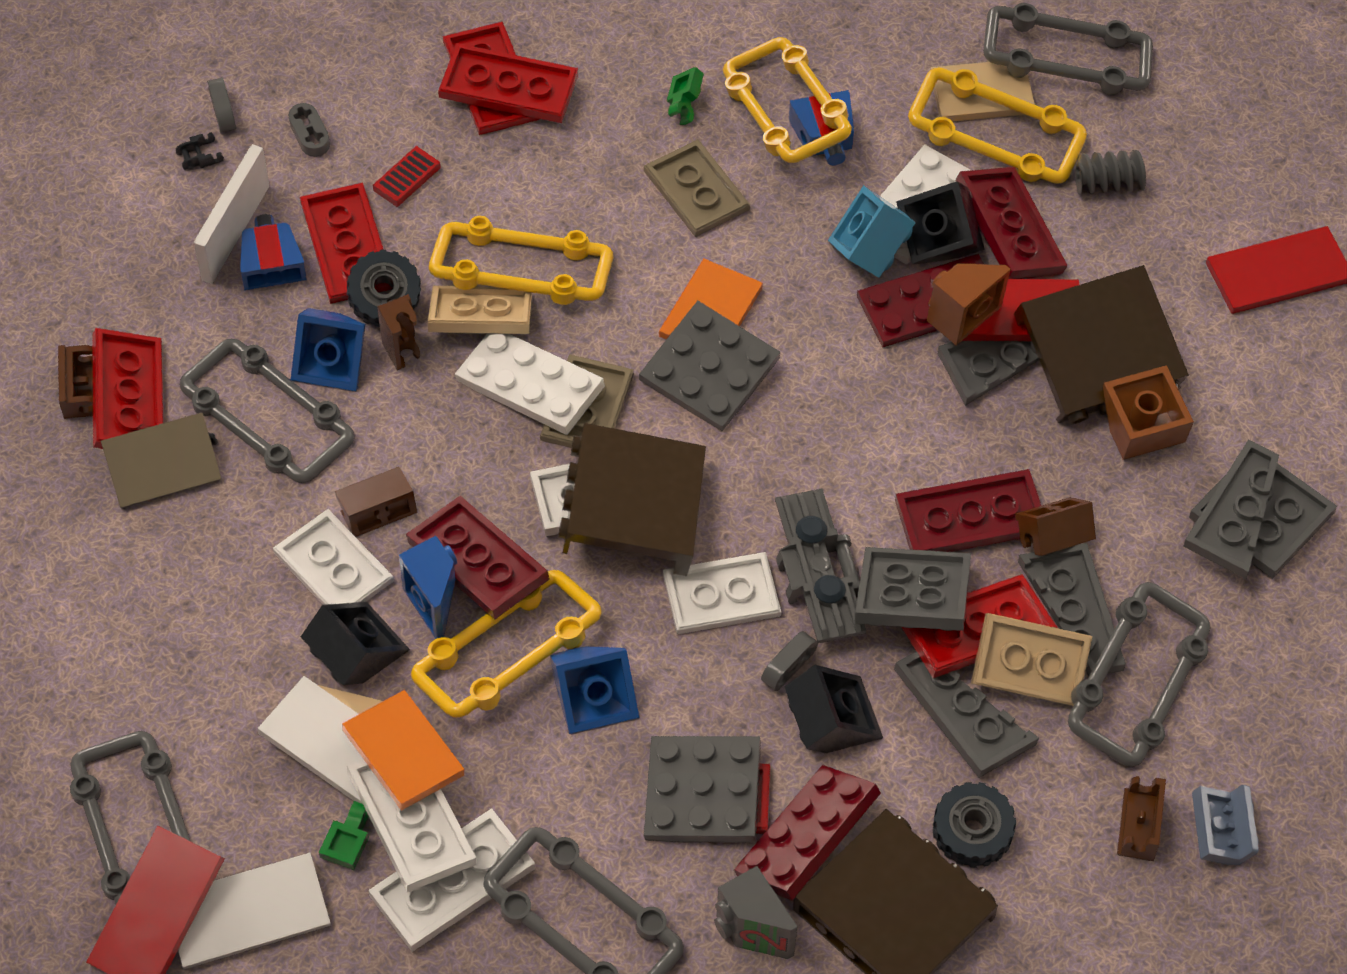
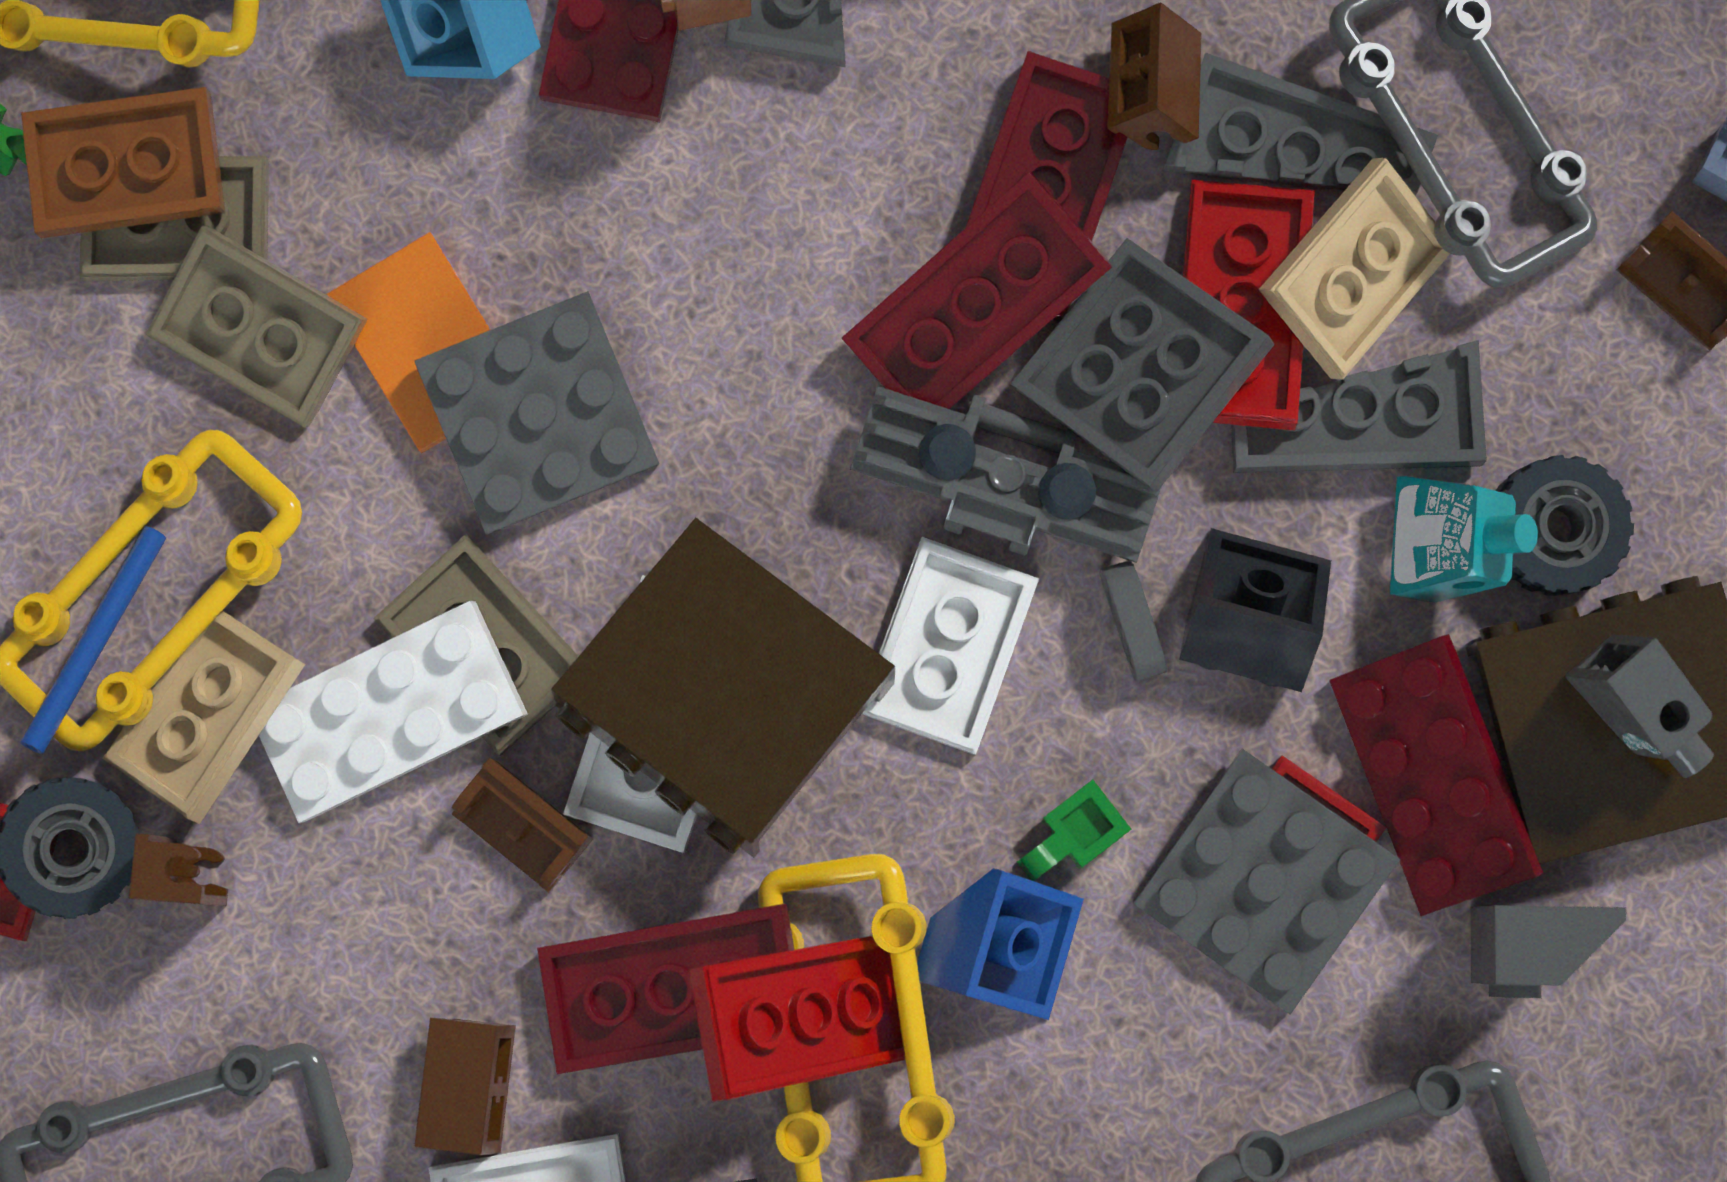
camera: 55 degrees left, 25 degrees up
blue slope [290,308,366,391] -> none
blue slope [399,536,457,639] -> none
none -> blue piece [20,526,166,754]
none -> dark orange plate [21,87,225,238]
none -> dark tan tile [145,226,368,428]
none -> reddish brown hinge [451,757,593,893]
none -> red tile [689,936,905,1102]
none -> dark red plate [841,171,1113,409]
none -> green plate [1017,779,1132,881]
none -> torso [1390,476,1538,603]
none -> dark grey torso [1565,635,1714,778]

